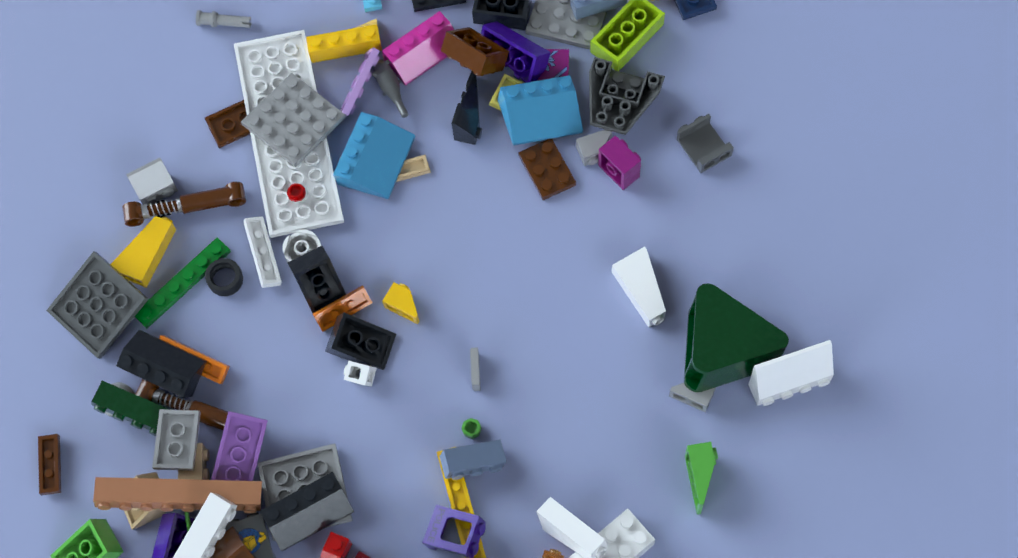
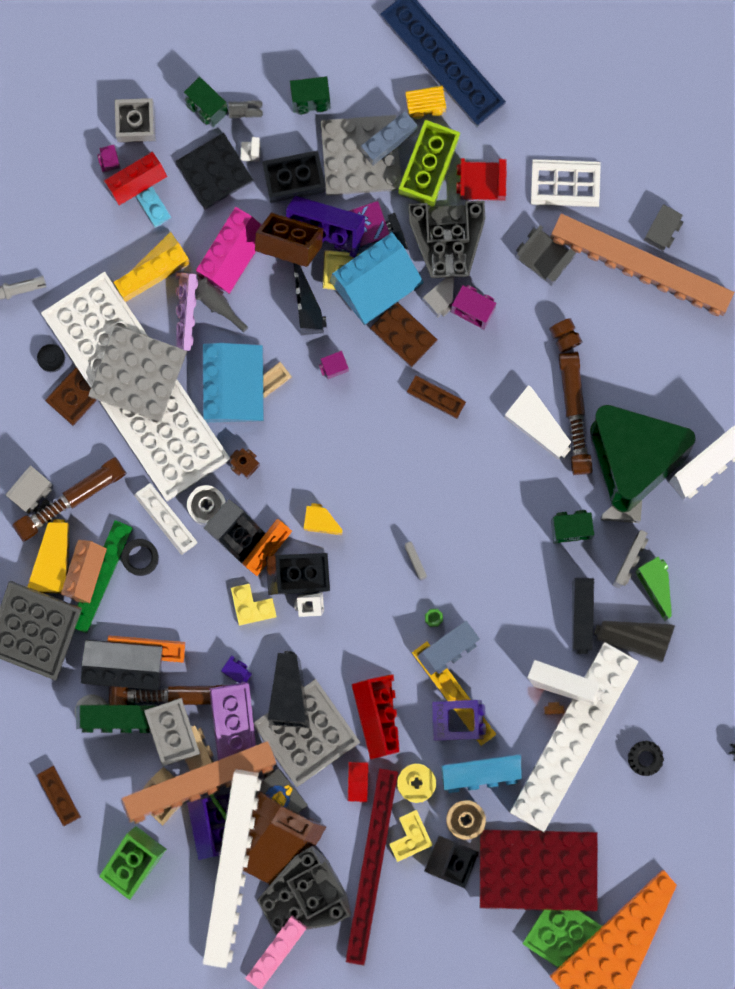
camera: 25 degrees left, 15 degrees up
black slope [260,472,354,551] -> none
red plate [287,183,306,202] -> none
none -> black plate [37,344,65,372]
none -> nougat brick [61,540,107,603]
none -> dark purple brick [221,655,252,683]
none -> reddish brown brick [230,448,260,480]
none -> light yellow plate [231,584,277,626]
none -> black slope [267,651,310,728]
none -> magenta brick [318,351,349,379]
none -> red wedge [351,674,400,760]
none -> black plate [386,213,408,250]
none -> reddish brown plate [407,375,466,419]
none -> red panel [456,158,507,200]
none -> white piece [531,159,600,207]
none -> reddish brown wheel [549,318,582,353]
none -> nougat brick [550,214,735,316]
none -> dark green brick [551,510,595,544]
none -> reddish brown piece [559,351,593,476]
none -> black slope [572,578,594,654]
none -> clear smoke slope [593,621,675,663]
none -> light grey plate [613,530,649,588]
none -> dark grey brick [644,204,684,251]

